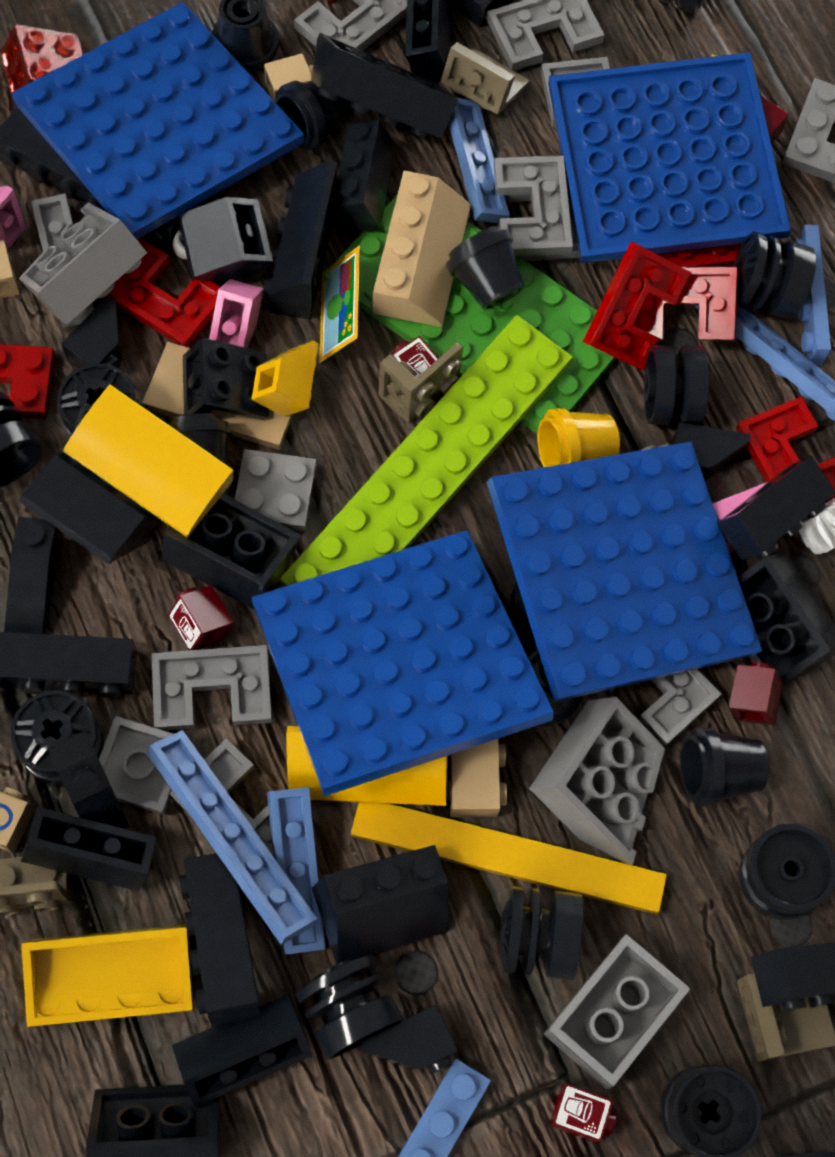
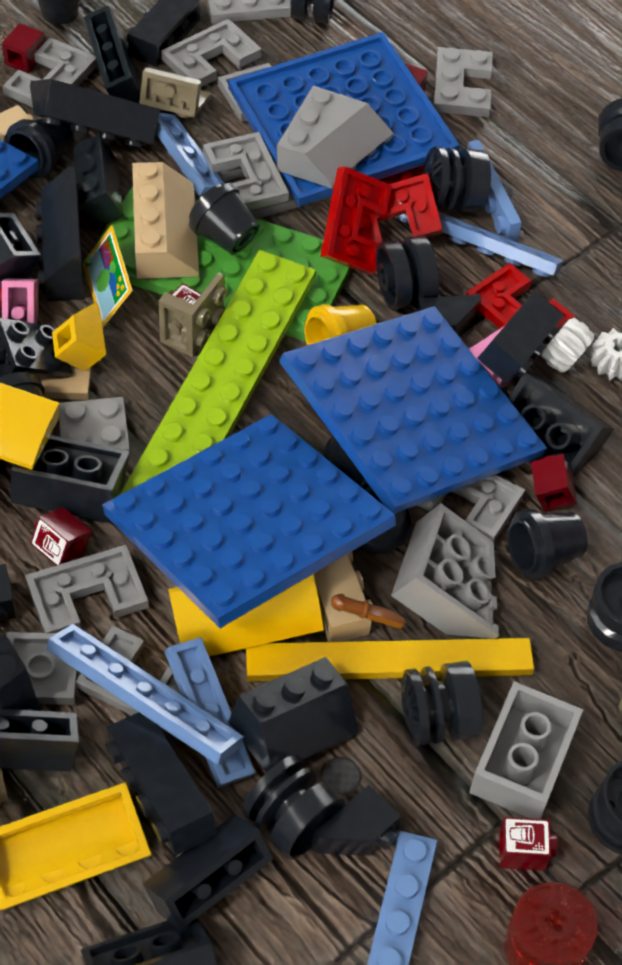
camera: 15 degrees left, 15 degrees down
none -> light grey wedge [277,86,394,188]
none -> dark orange piece [331,594,406,629]

